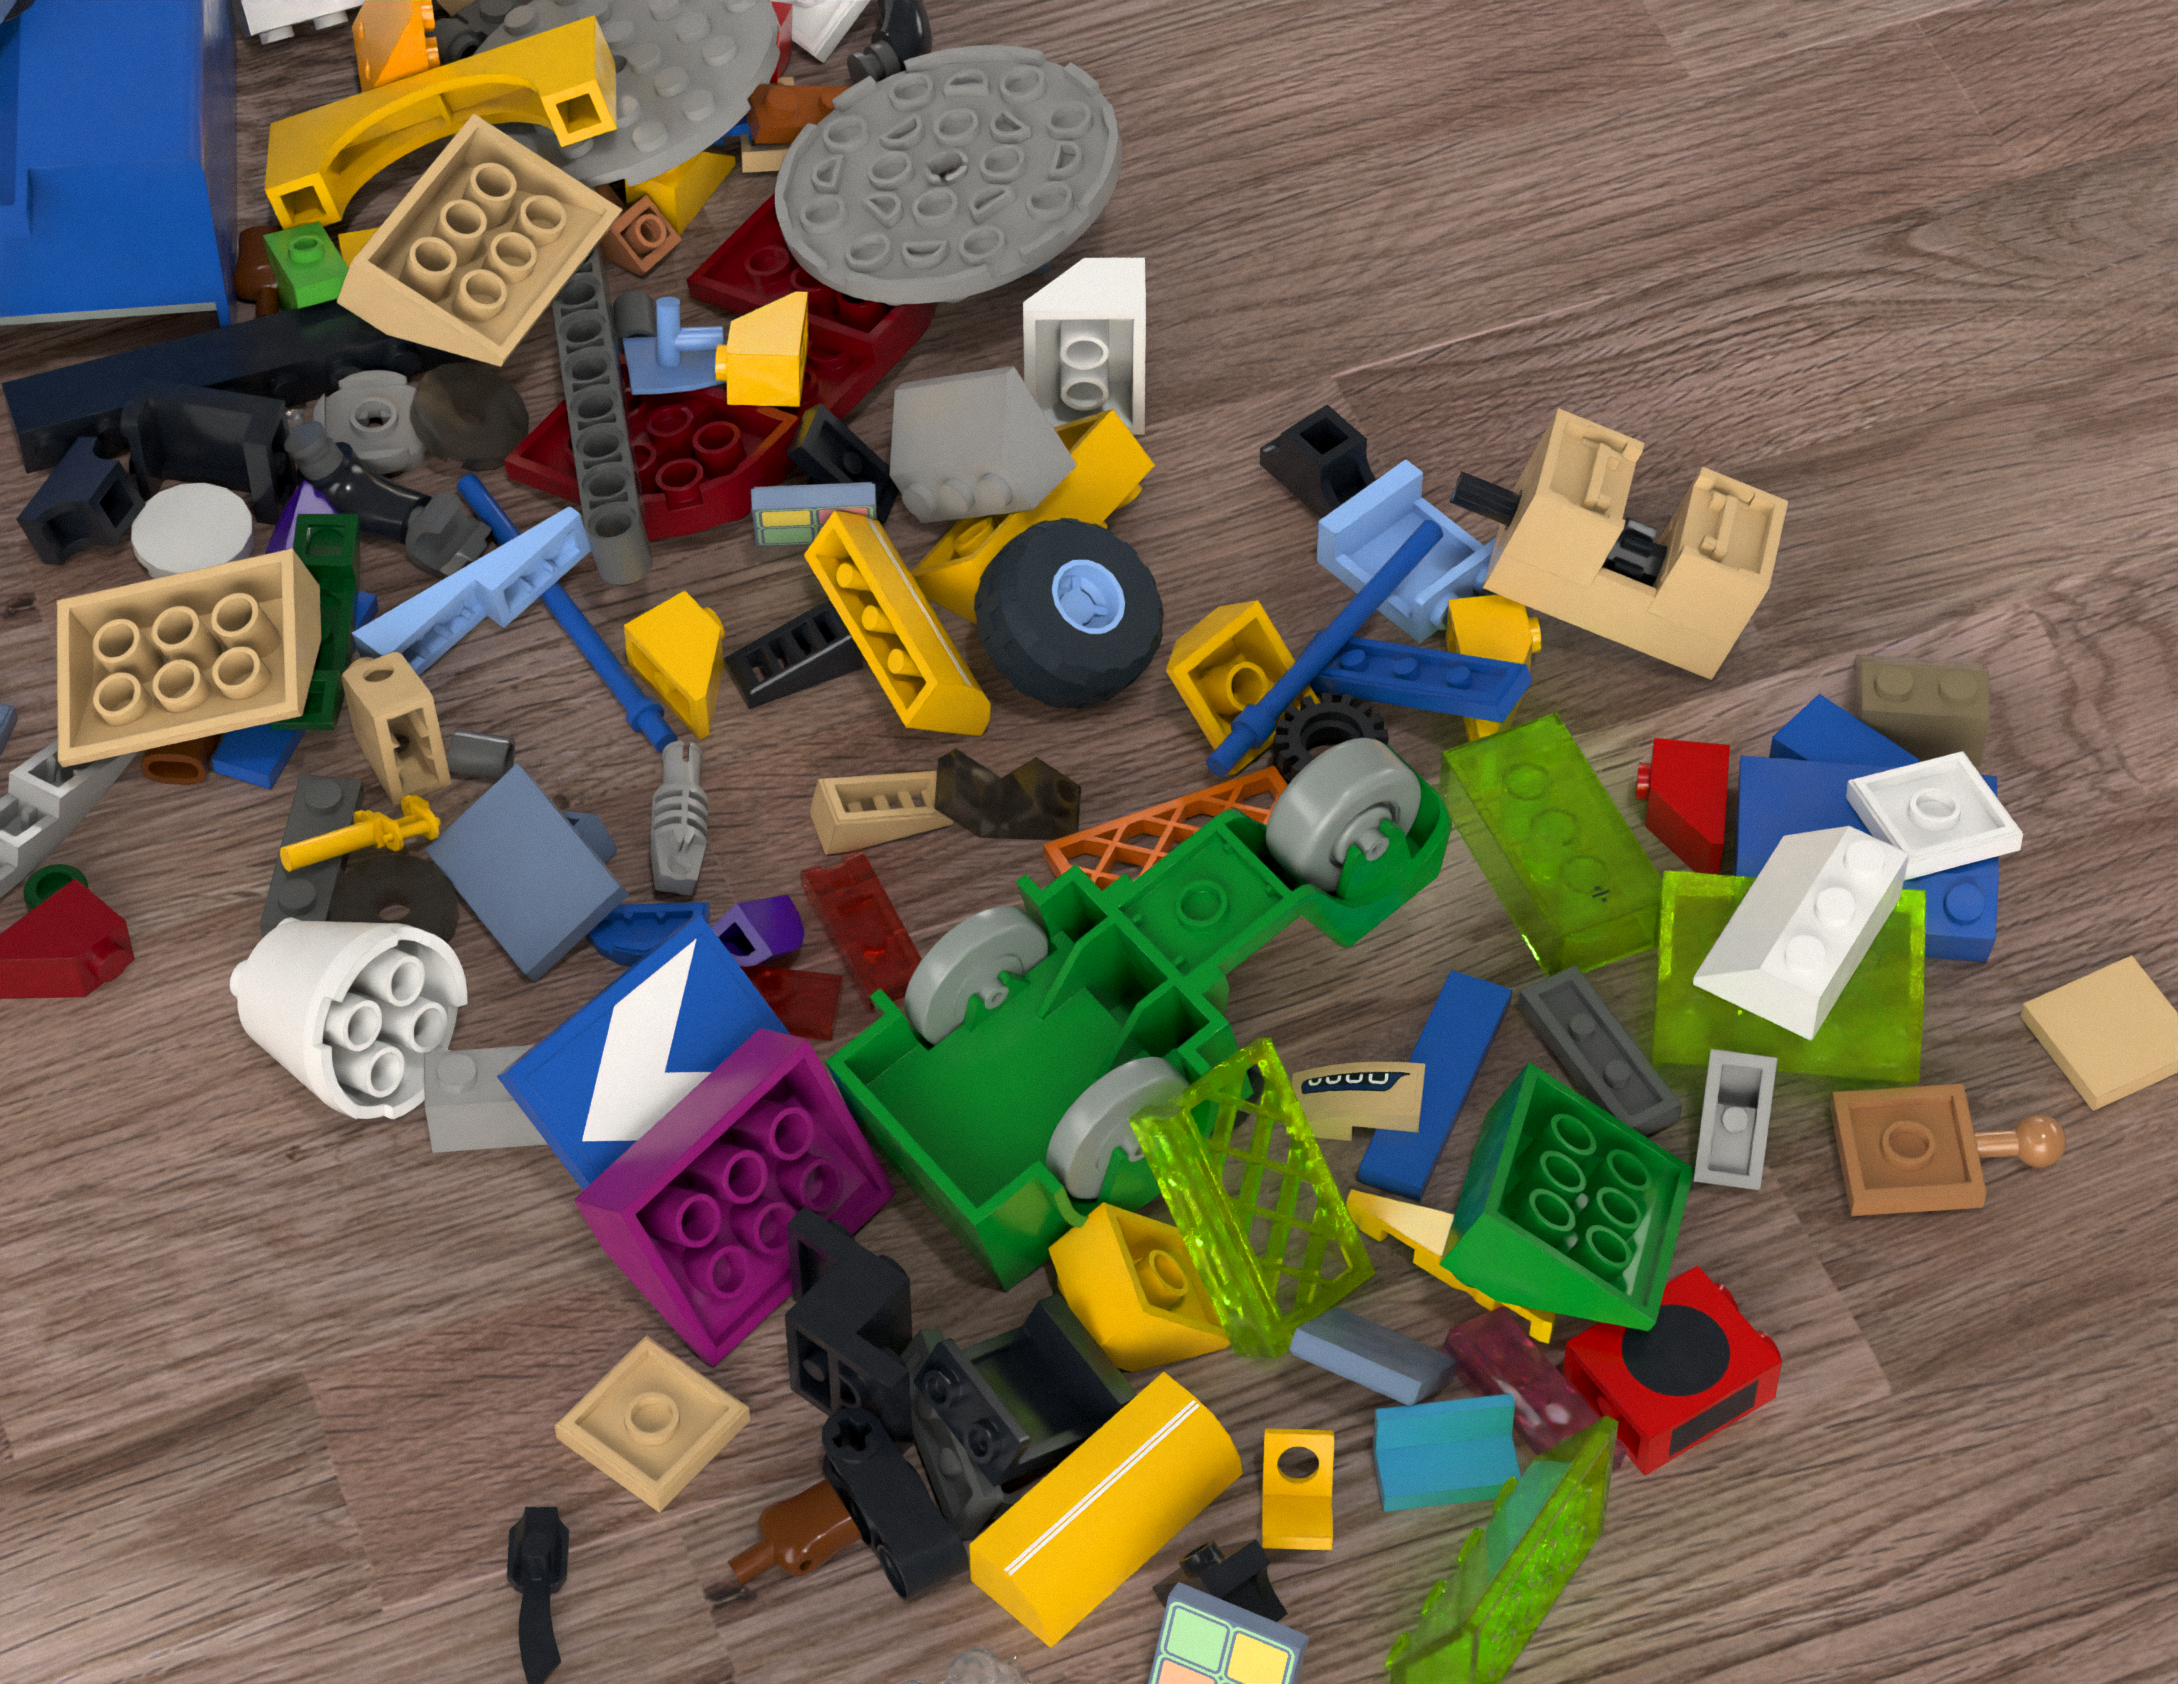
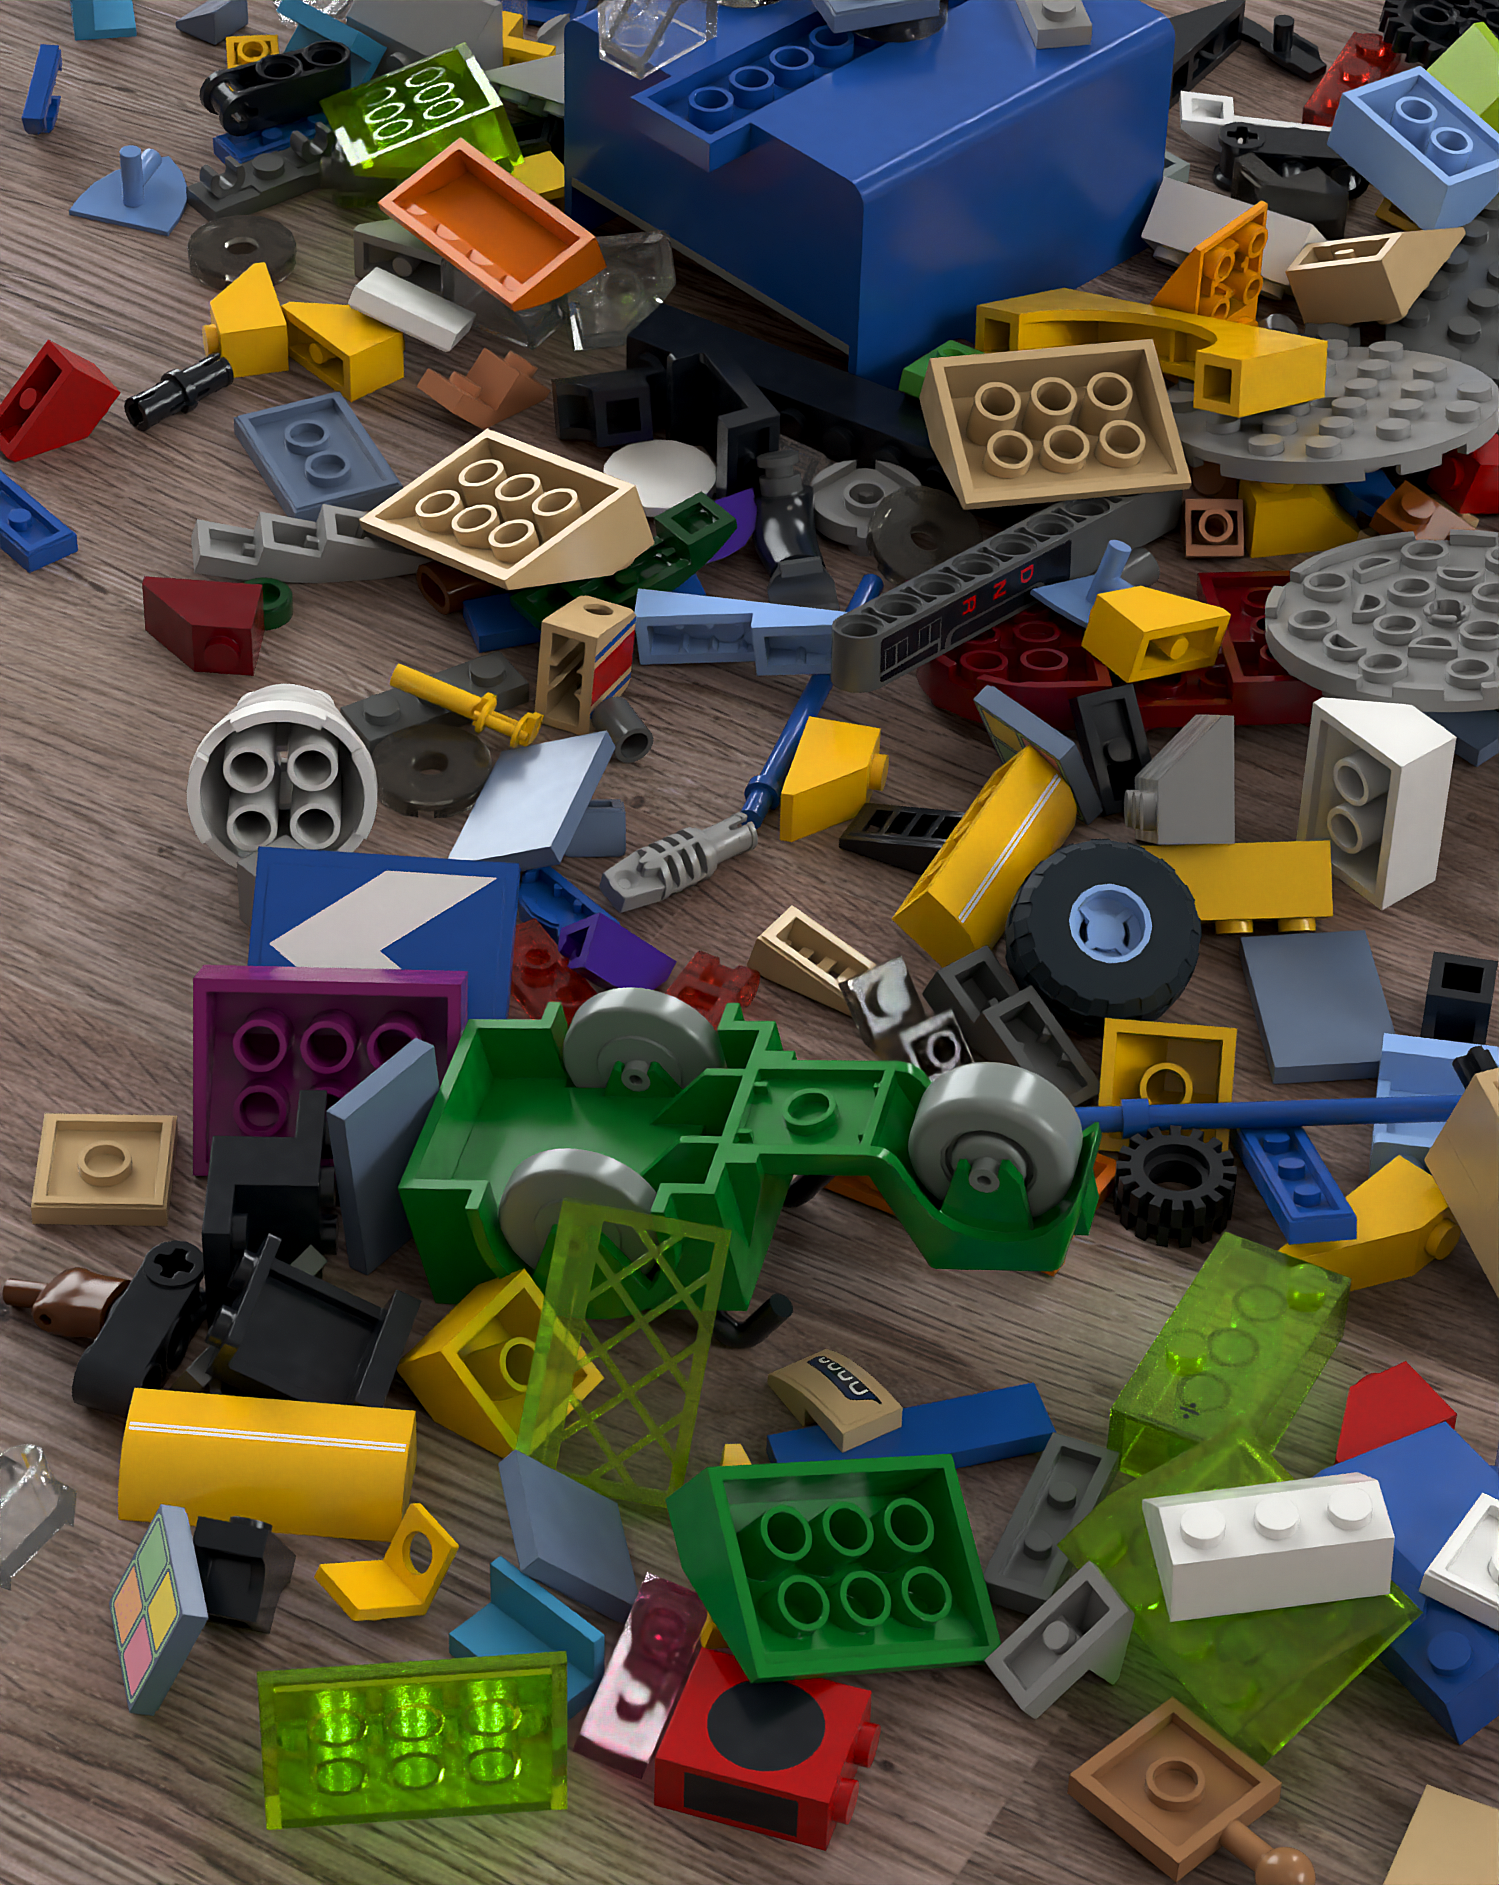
camera: 50 degrees right, 10 degrees down
none -> sand blue tile [326,1038,440,1276]
none -> dark grey slope [922,945,1100,1107]
none -> sand blue tile [1238,930,1395,1084]

